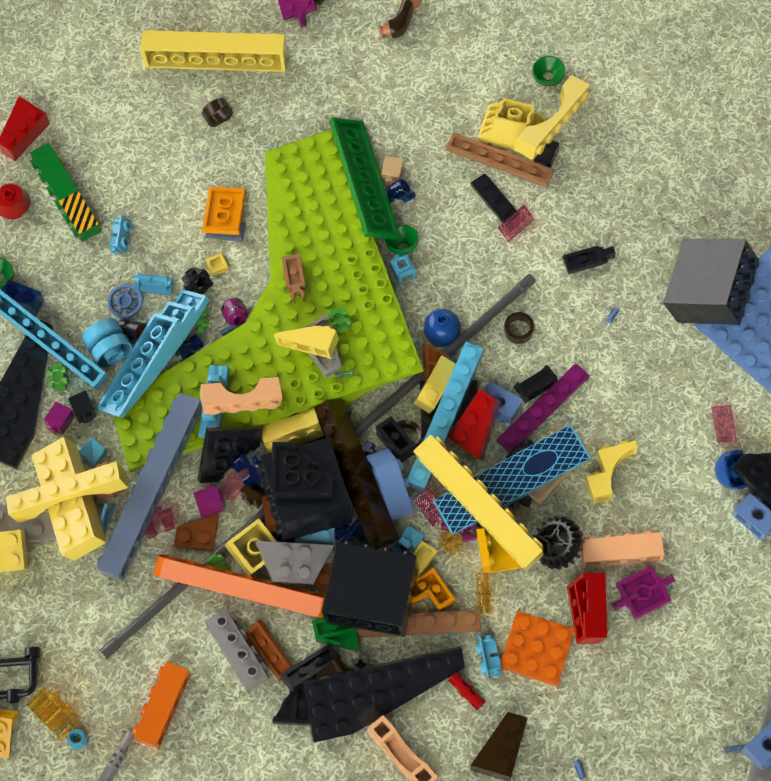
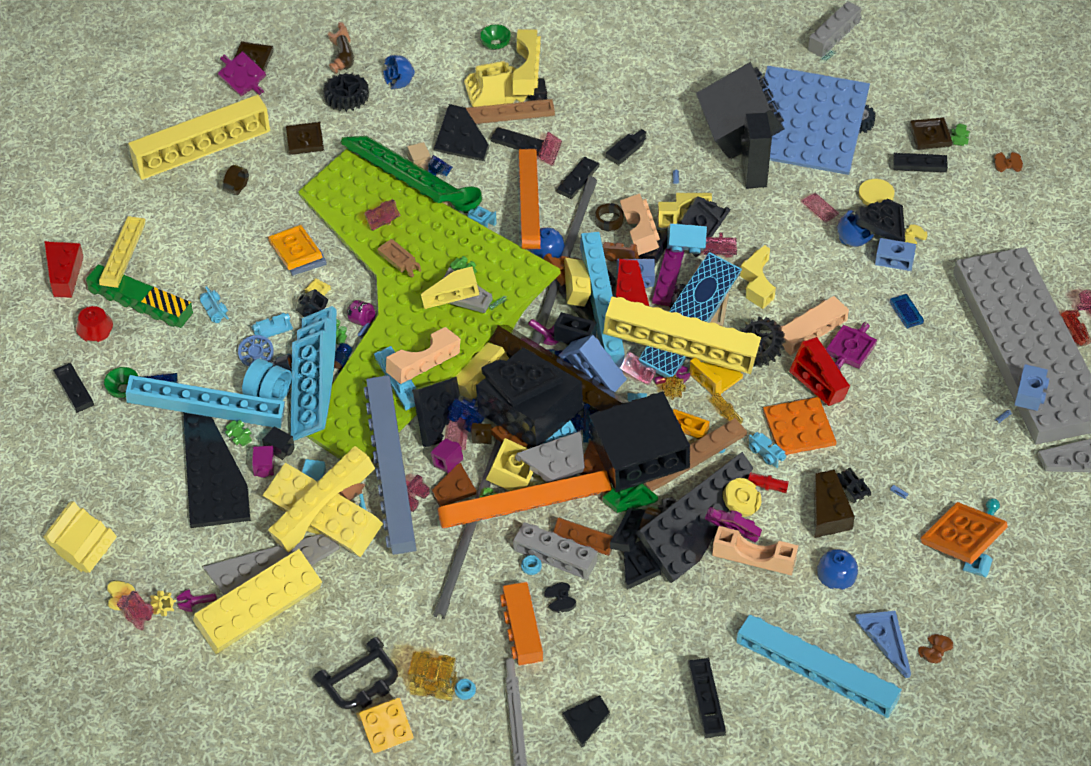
camera: 35 degrees left, 15 degrees down
none -> light yellow tile [99,216,146,288]
none -> dark brown plate [286,122,324,155]
none -> black gear [323,72,370,113]
none -> clear pink hips [364,199,401,231]
none -> blue cylinder [384,55,415,89]
none -> black plate [434,104,489,161]
none -> orange beam [519,149,540,249]
none -> medium azure plate [521,555,542,575]
none -> magenta bar [528,319,559,346]
none -> black piece [544,583,576,613]
none -> black plate [557,156,600,199]
none -> dark orange wing [602,242,639,261]
none -> light nougat arch [620,193,660,255]
none -> light yellow arch [658,193,712,228]
none -> medium azure brick [667,224,707,254]
none -> black wing [677,196,731,257]
none -> clear pink hips [704,233,737,258]
none -> magenta plate [705,507,762,543]
none -> light yellow tile [723,478,762,517]
none -> black brick [741,113,772,189]
none -> black arm [837,467,871,504]
none -> clear blue tile [890,294,924,329]

